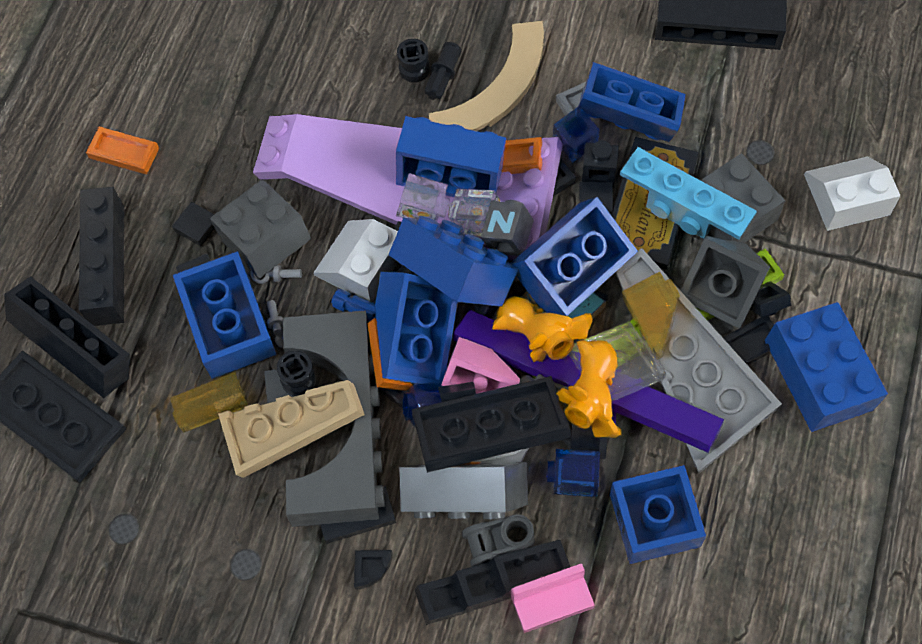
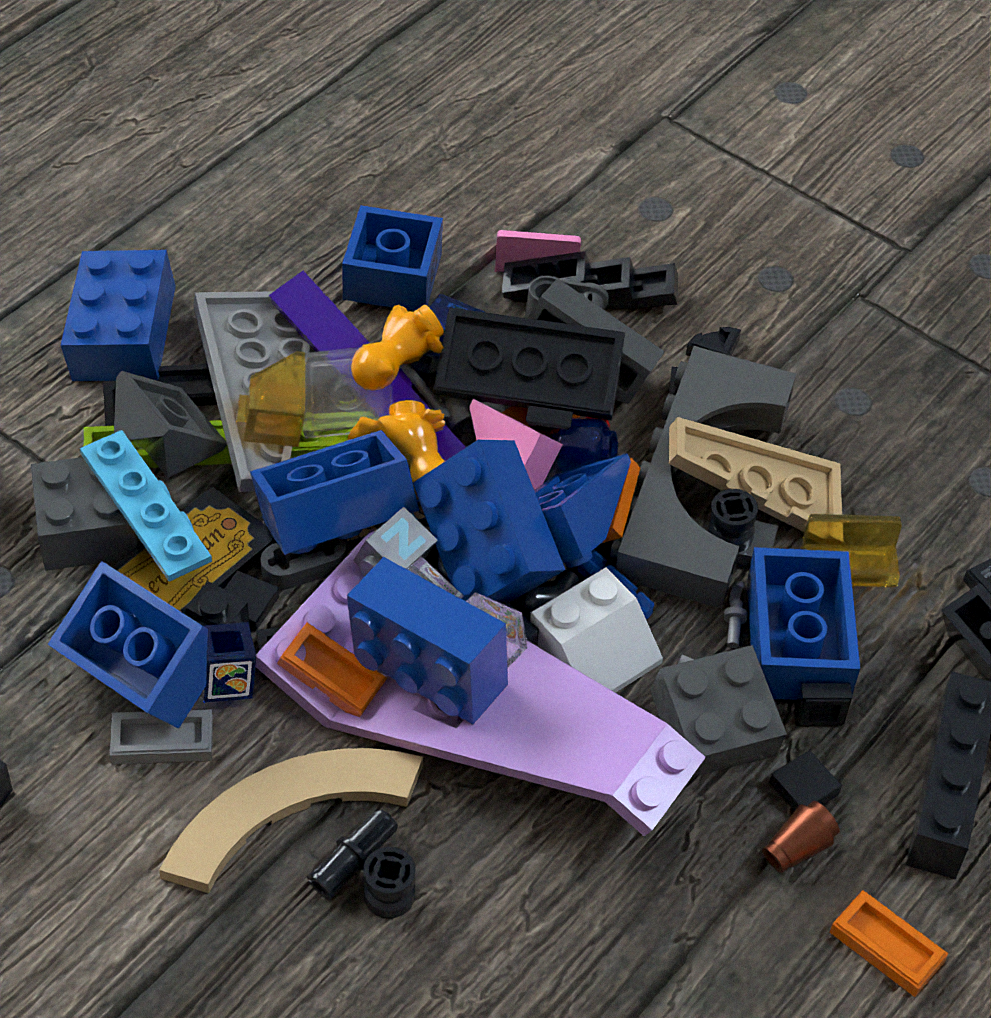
camera: 165 degrees left, 15 degrees down
none -> copper cone [762,801,840,873]

